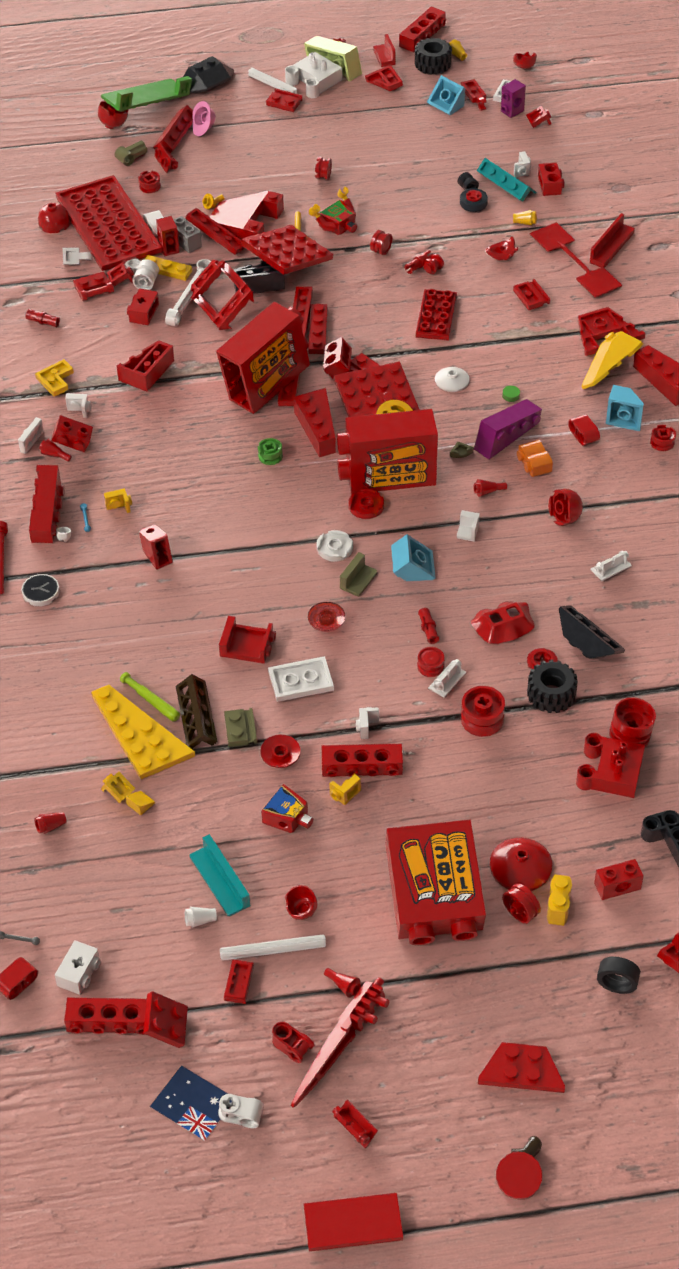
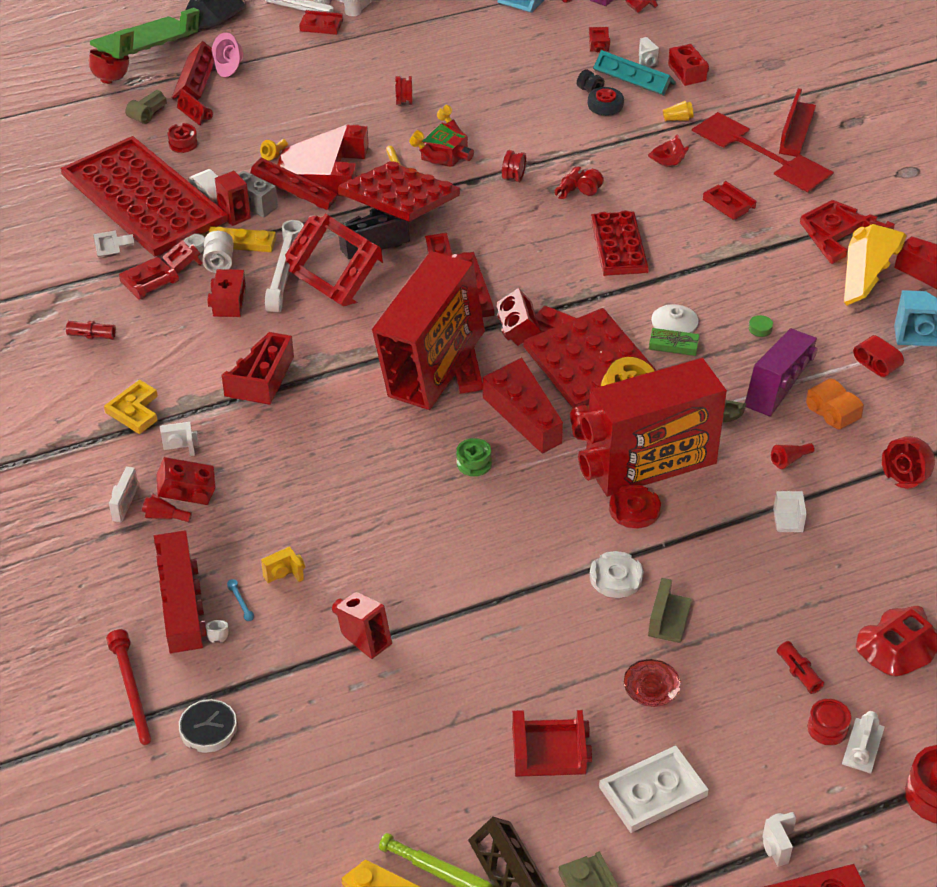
camera: 15 degrees left, 5 degrees down
red cylinder [38,203,70,234] -> none
medium azure slope [391,534,436,581] -> none
none -> red bracket [589,27,611,53]
none -> bright green tile [649,328,699,356]

